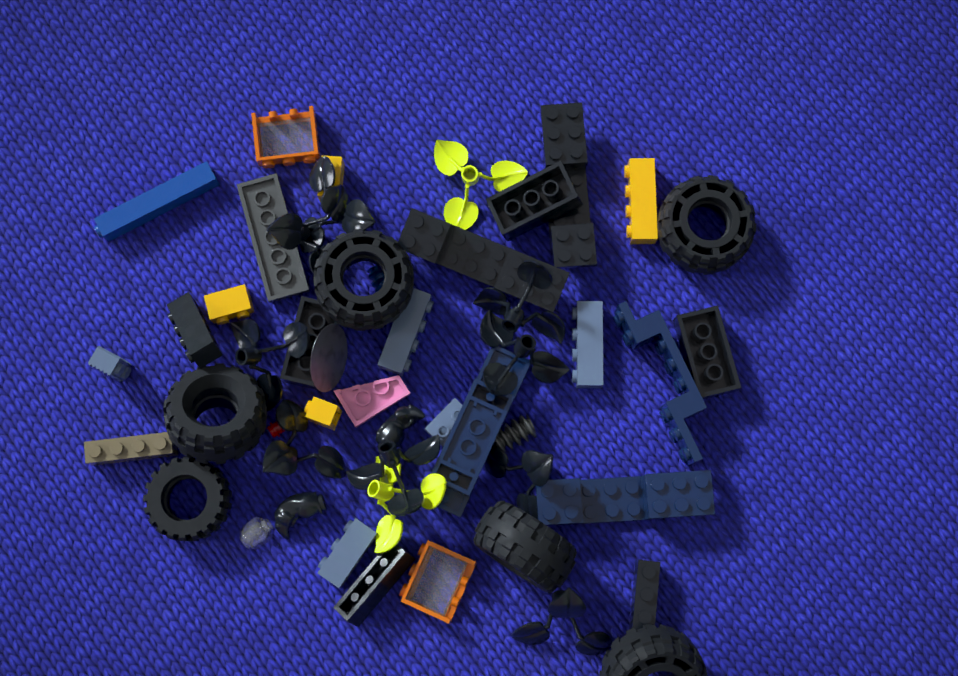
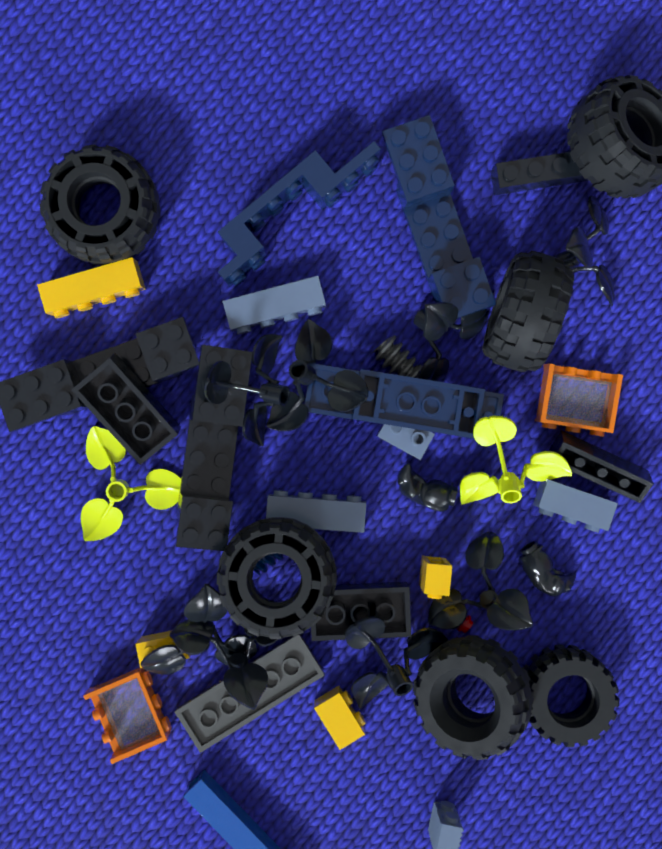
camera: 105 degrees left, 10 degrees up
dark tan brick [84,432,178,466] -> none
black brick [167,292,223,368] -> none
clear head [240,517,273,550] -> none
flat silver sticker [310,324,348,392] -> none
bright pink wing [334,375,410,428] -> none
black plant [346,434,440,516] -> none
black brick [673,305,741,399] -> none

